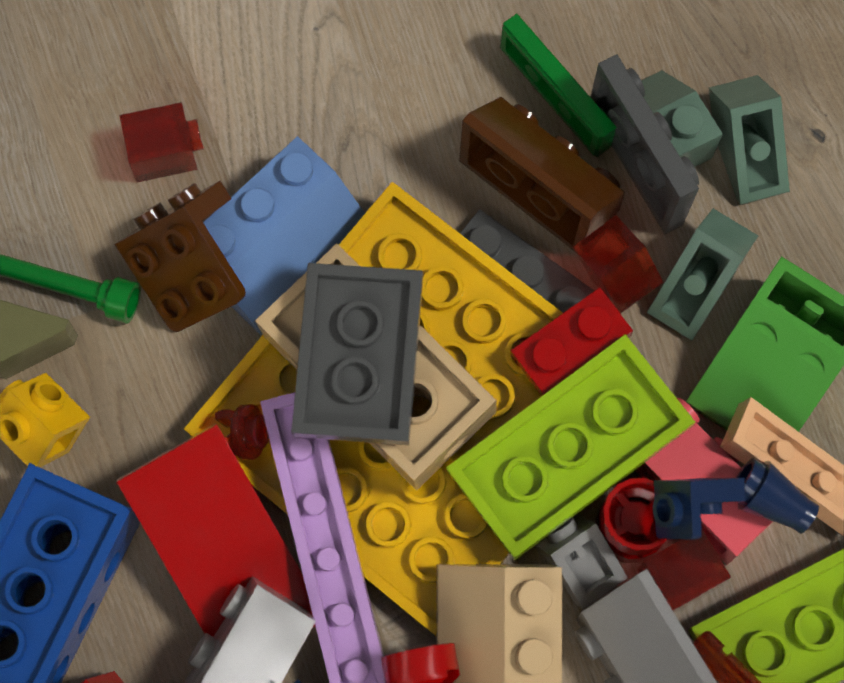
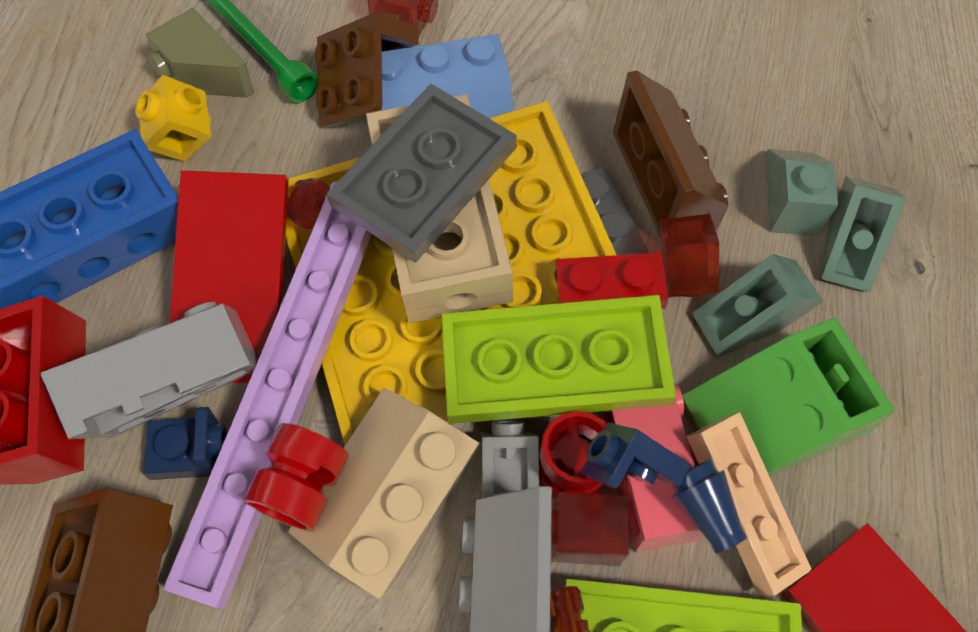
camera: 30 degrees right, 10 degrees down
green tile [500,13,617,157] -> none
dark grey plate [590,54,699,235] -> none

